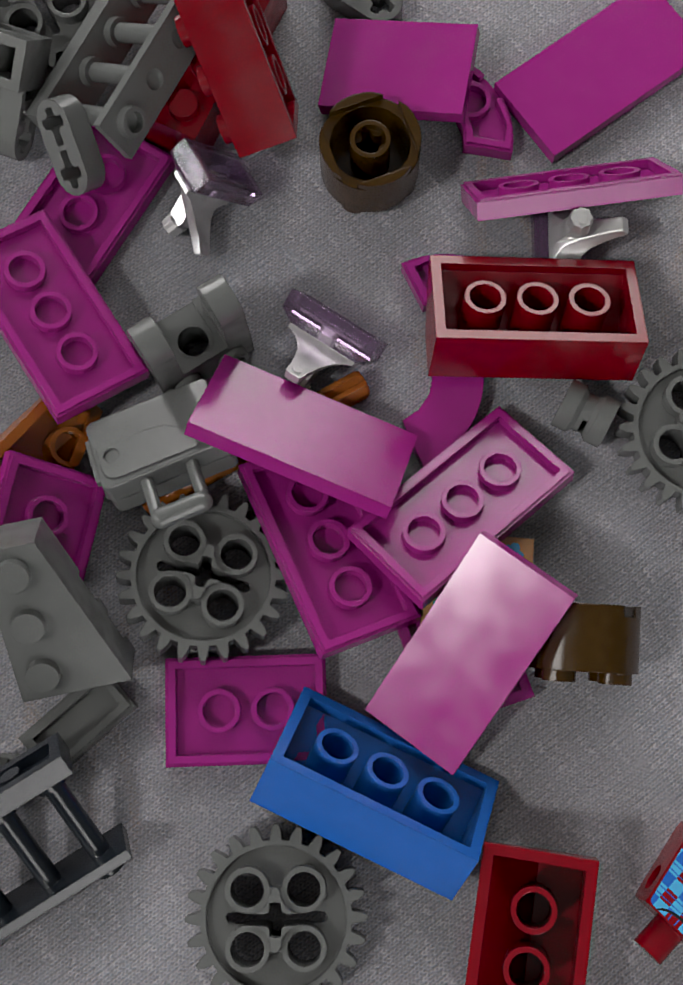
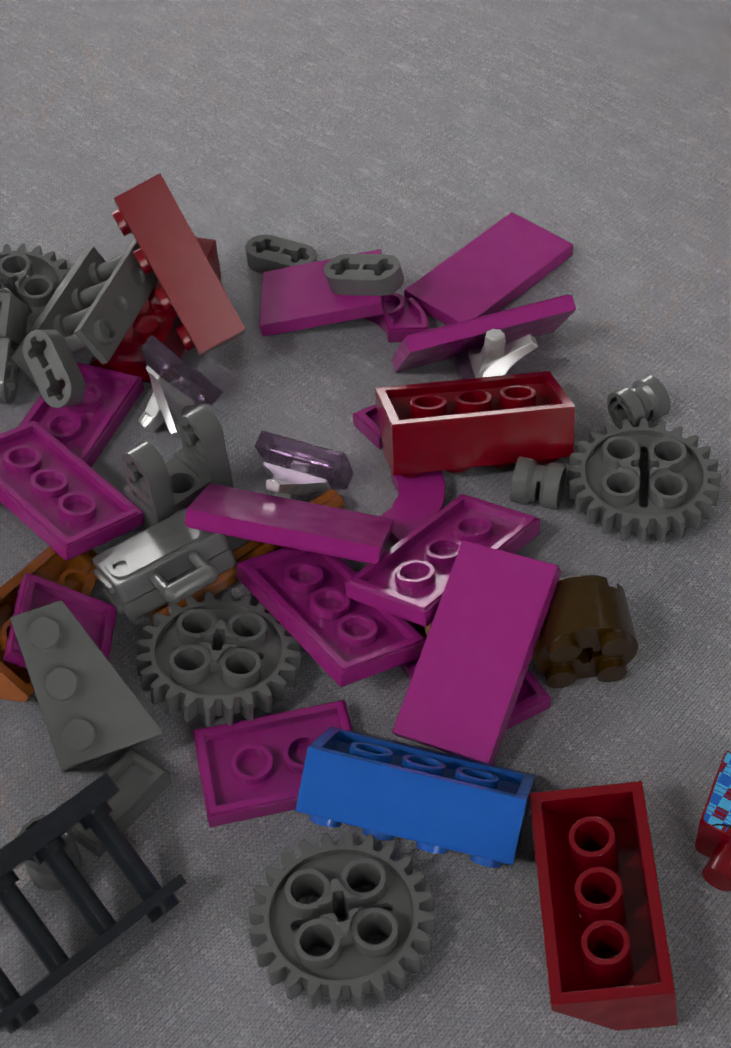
camera: 10 degrees left, 30 degrees down
dark brown brick [319,92,422,214] -> none
none -> dark grey beam [324,254,404,296]

